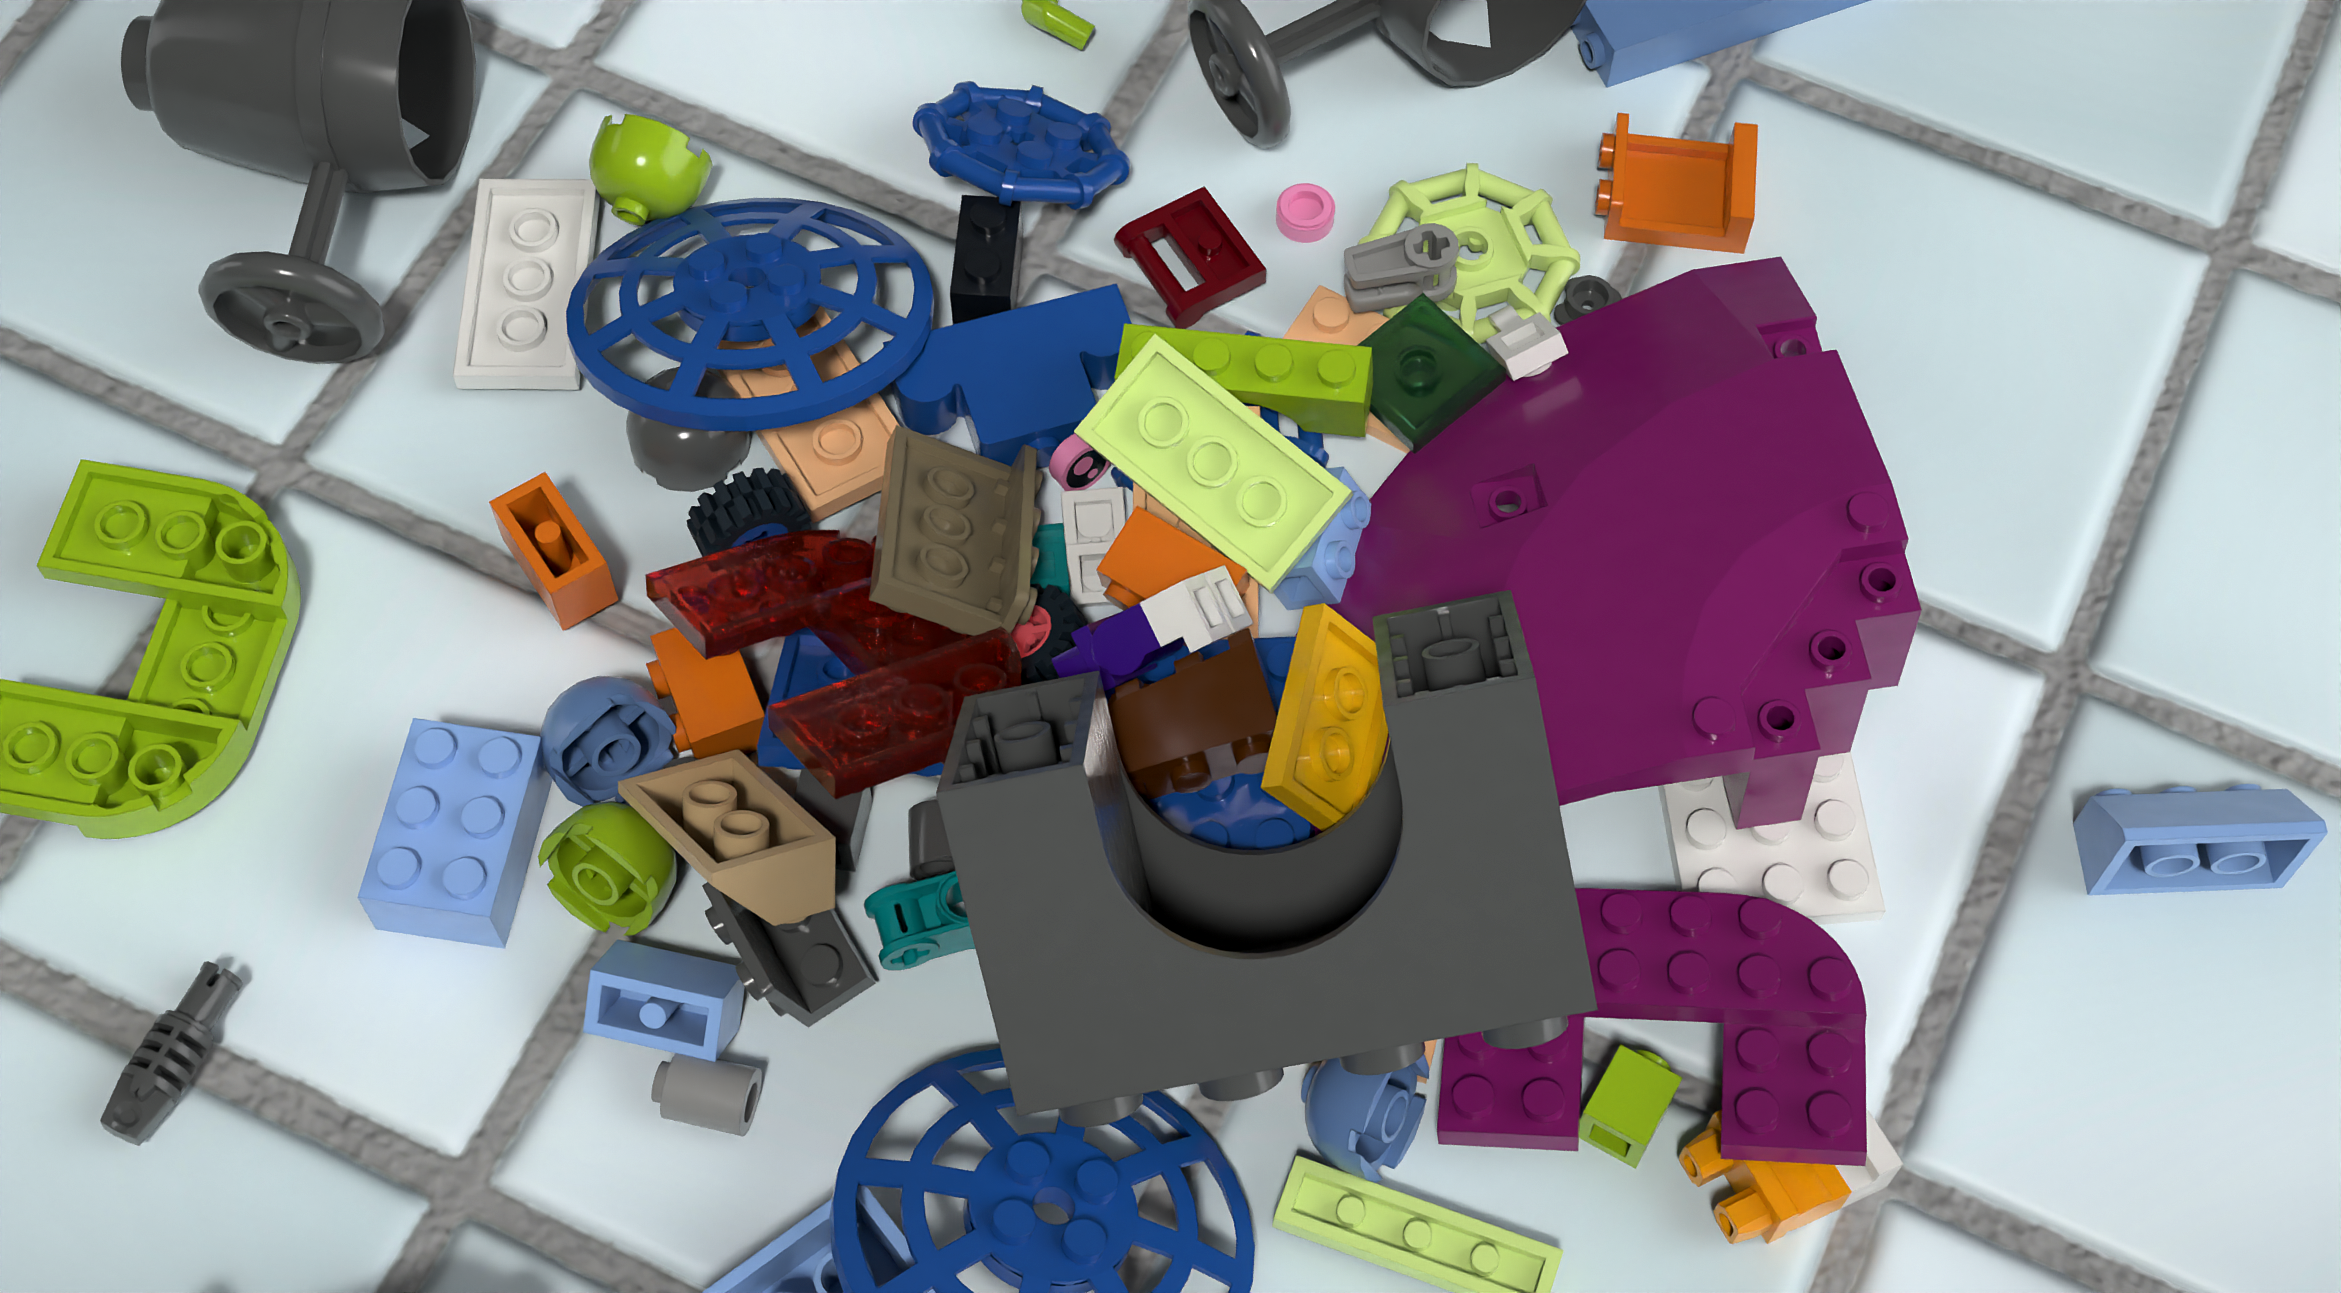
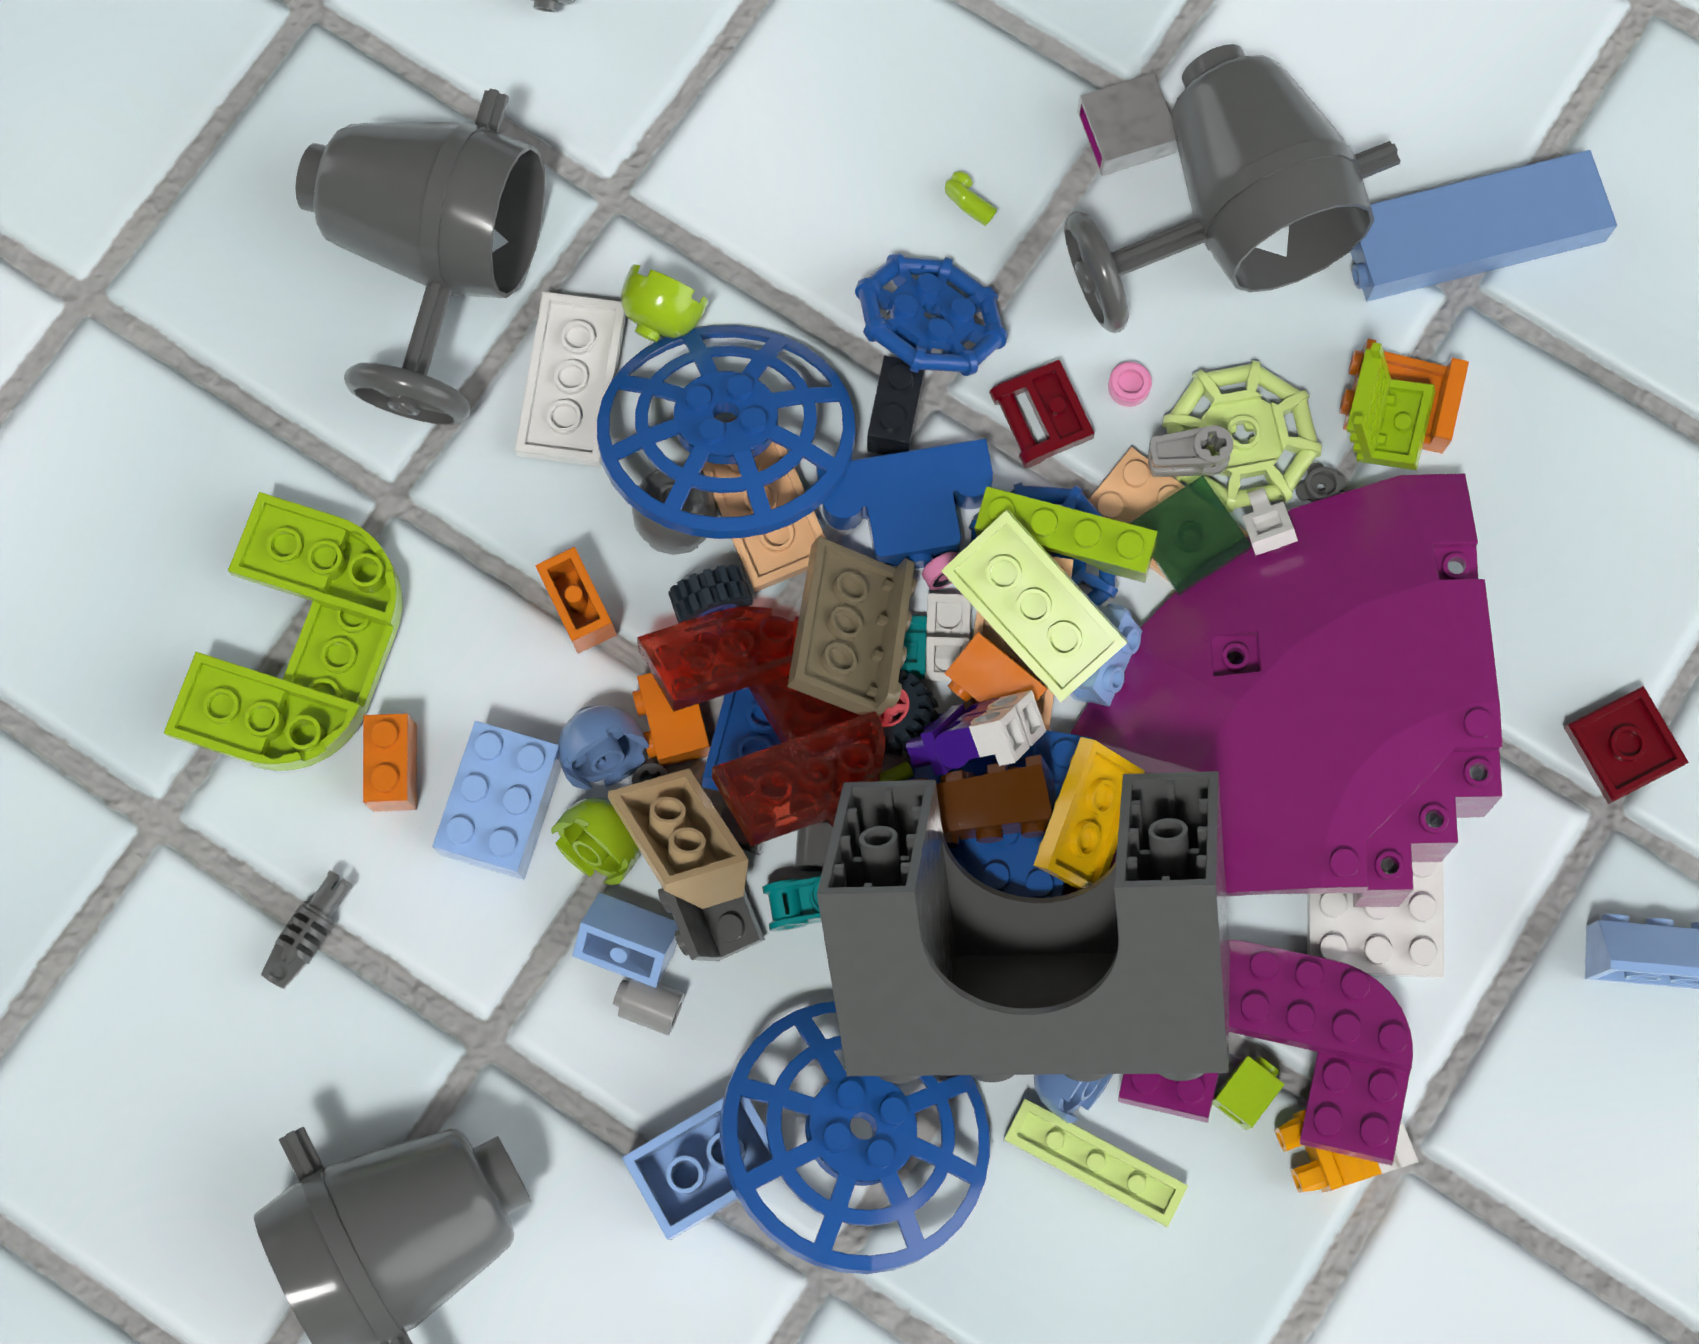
camera: 10 degrees right, 15 degrees up
none -> orange brick [363,713,417,812]
none -> lime plate [1346,342,1436,471]
none -> dark red plate [1564,686,1689,805]

